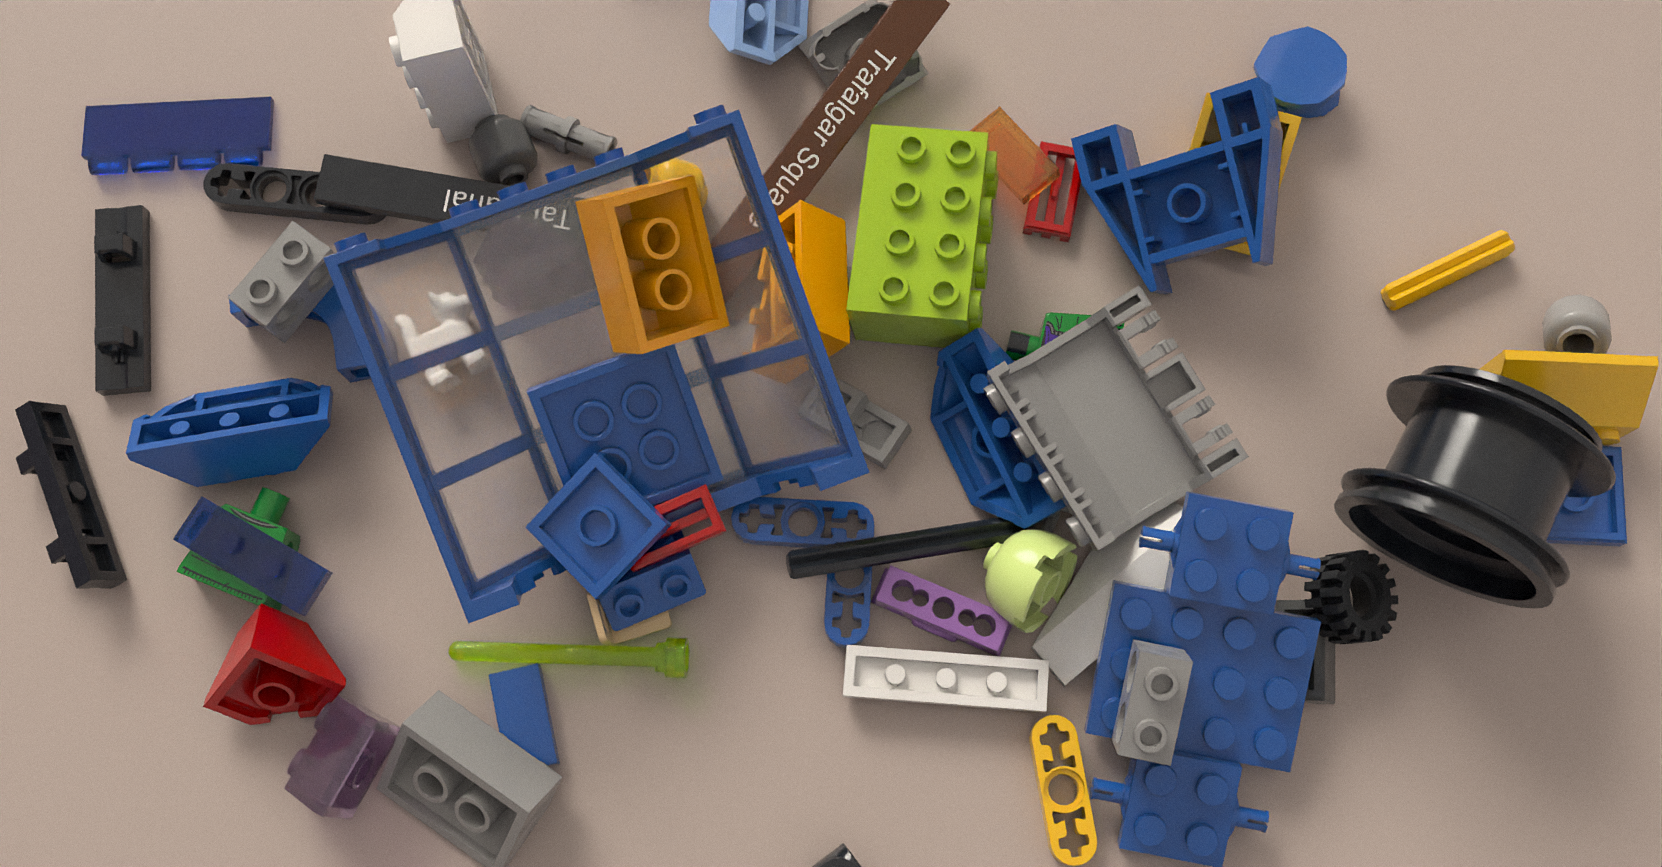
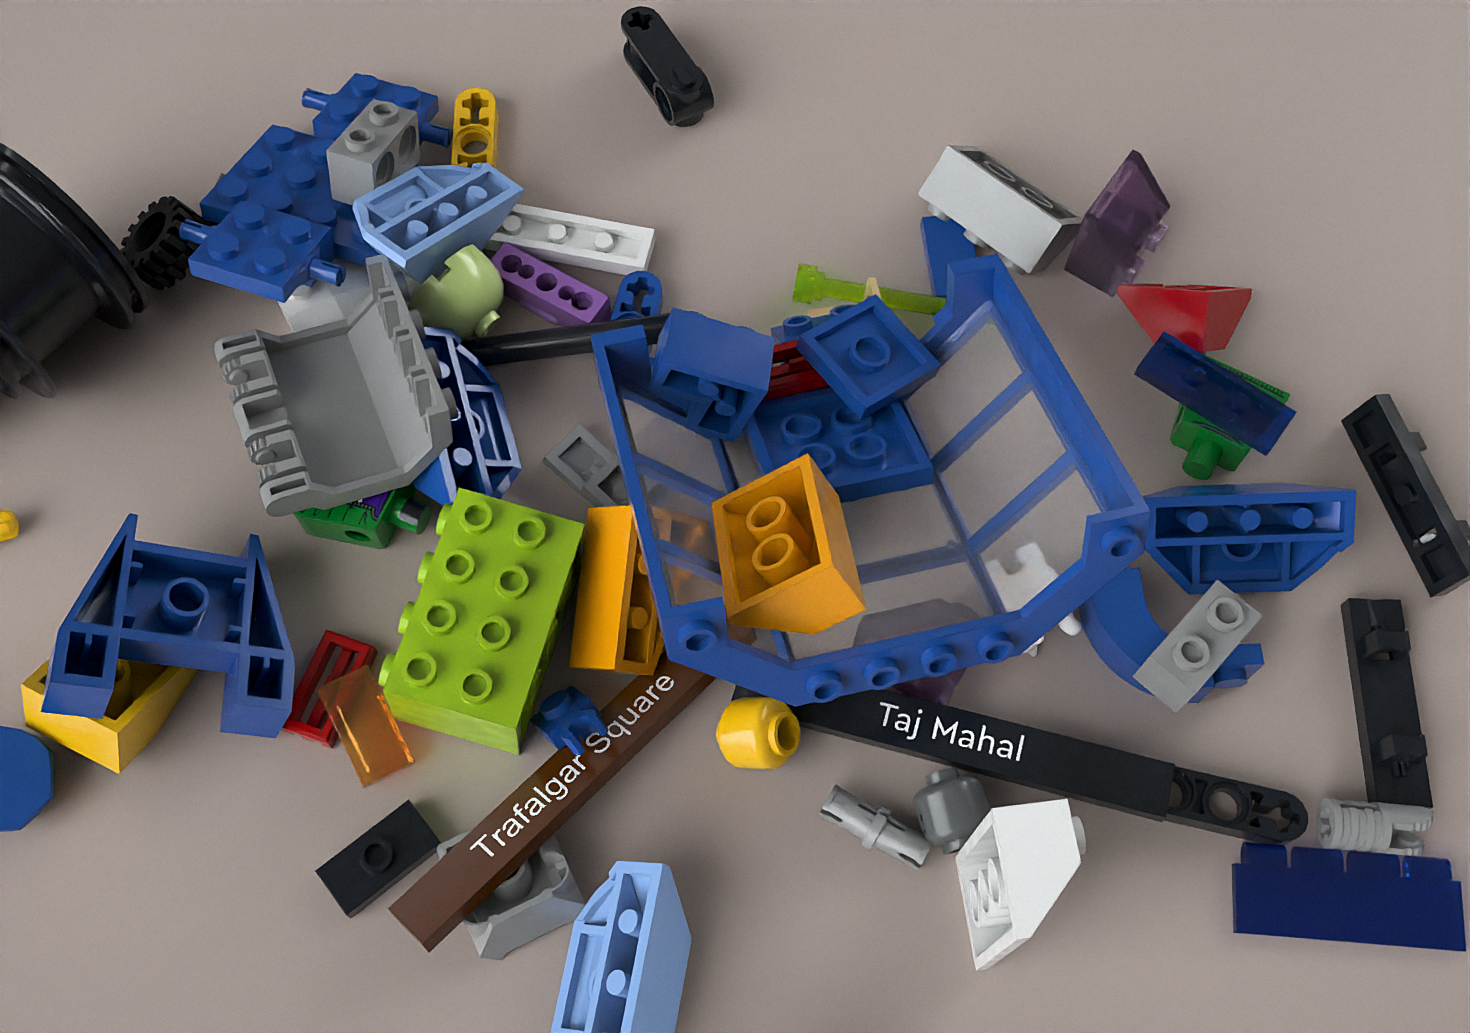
camera: 175 degrees left, 10 degrees down
none -> black plate [315,799,441,918]
none -> light blue wedge [352,163,524,285]
none -> blue plate [529,685,608,755]
none -> blue brick [649,307,775,442]
none -> light grey hinge [1316,798,1434,856]

